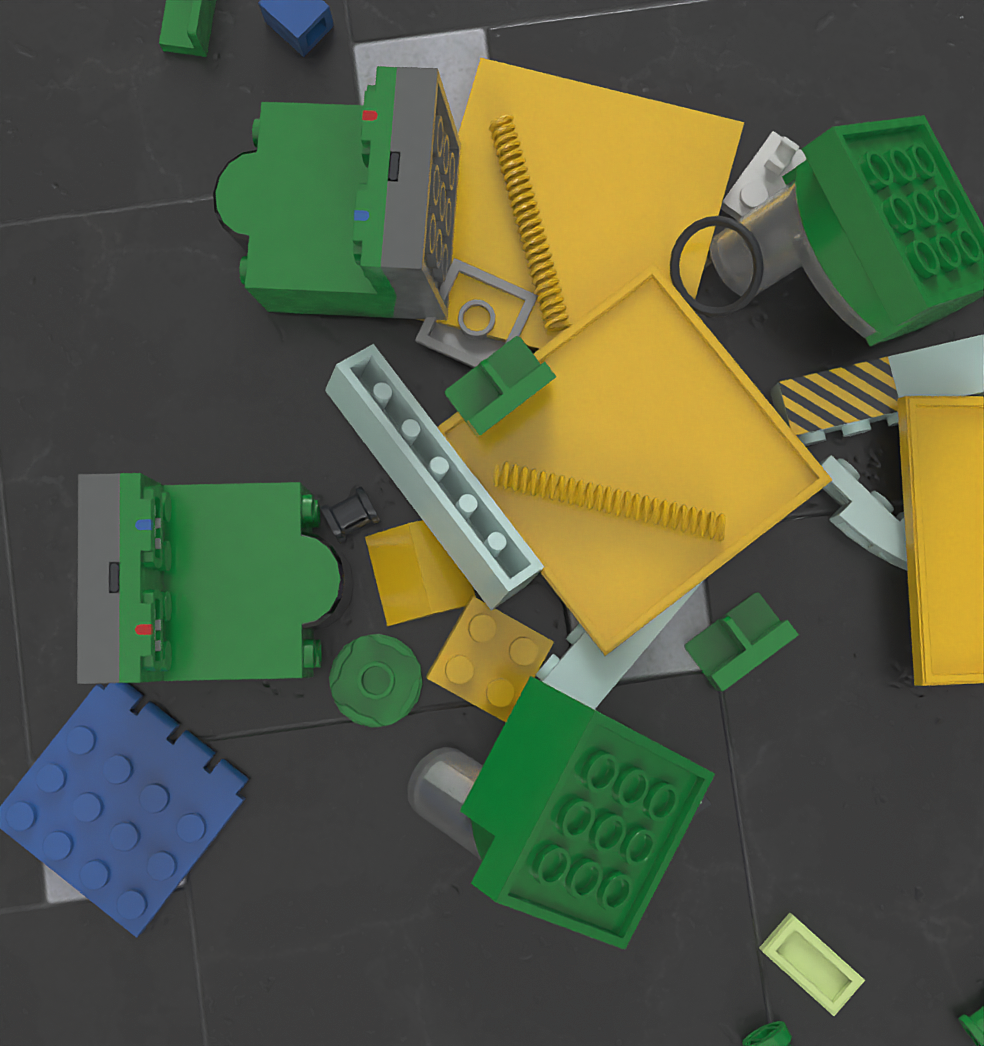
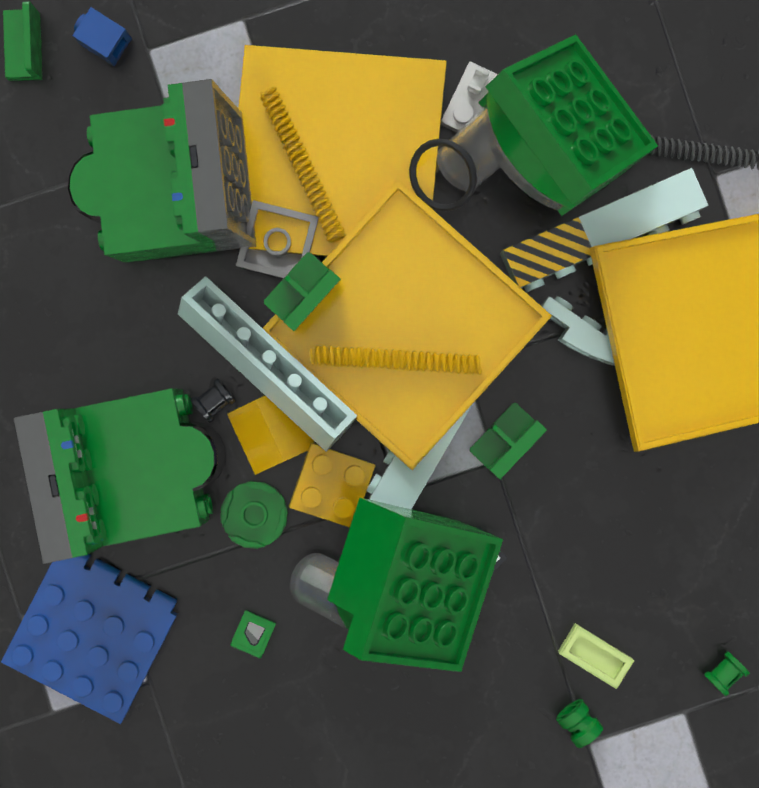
camera: 10 degrees left, 5 degrees up
none -> green slope [230,610,276,658]

